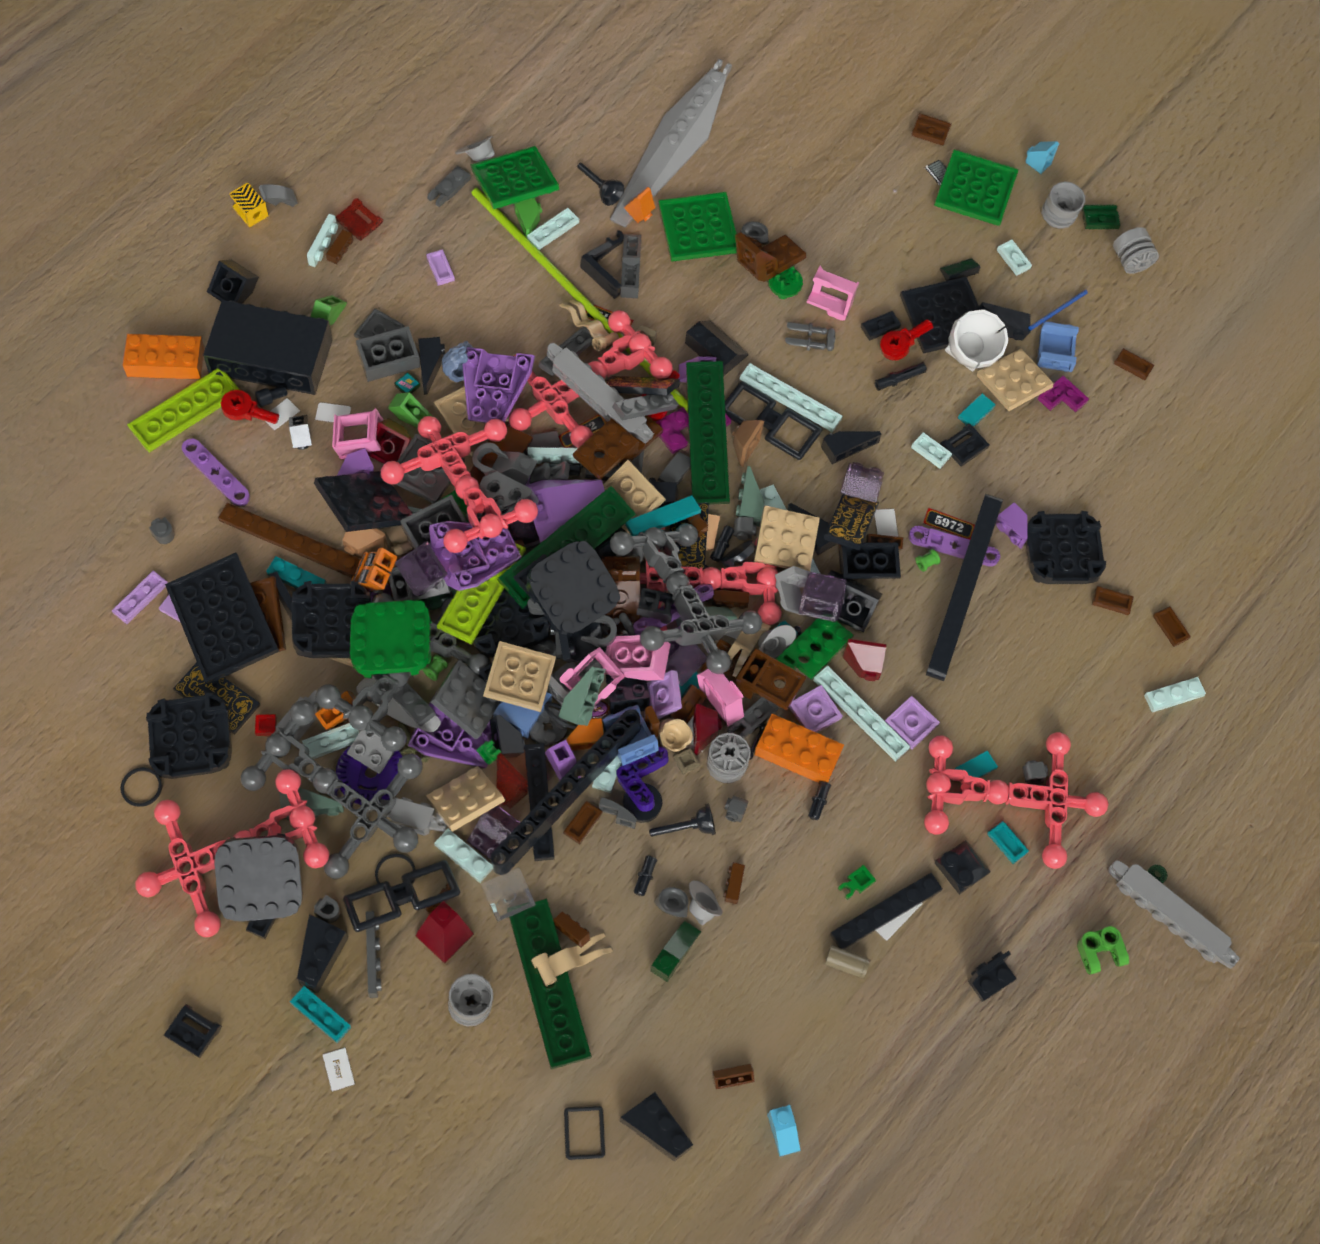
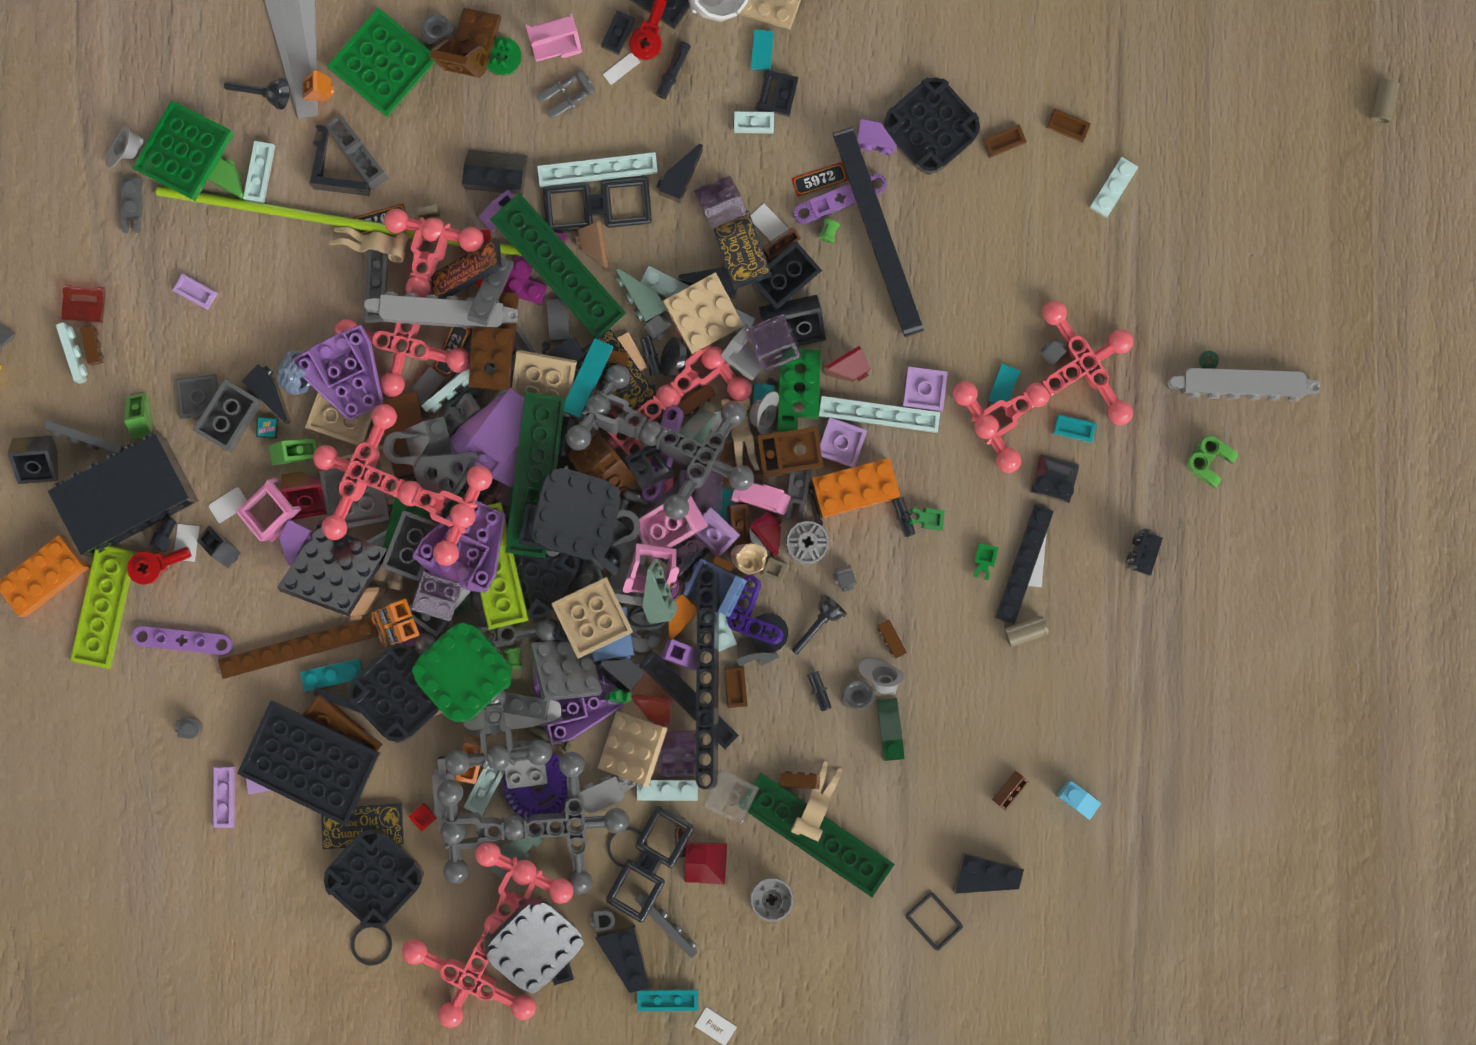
camera: 30 degrees left, 20 degrees up
none -> dark grey plate [44,420,125,455]
none -> white sticker [603,52,640,85]
none -> green plate [908,508,945,531]

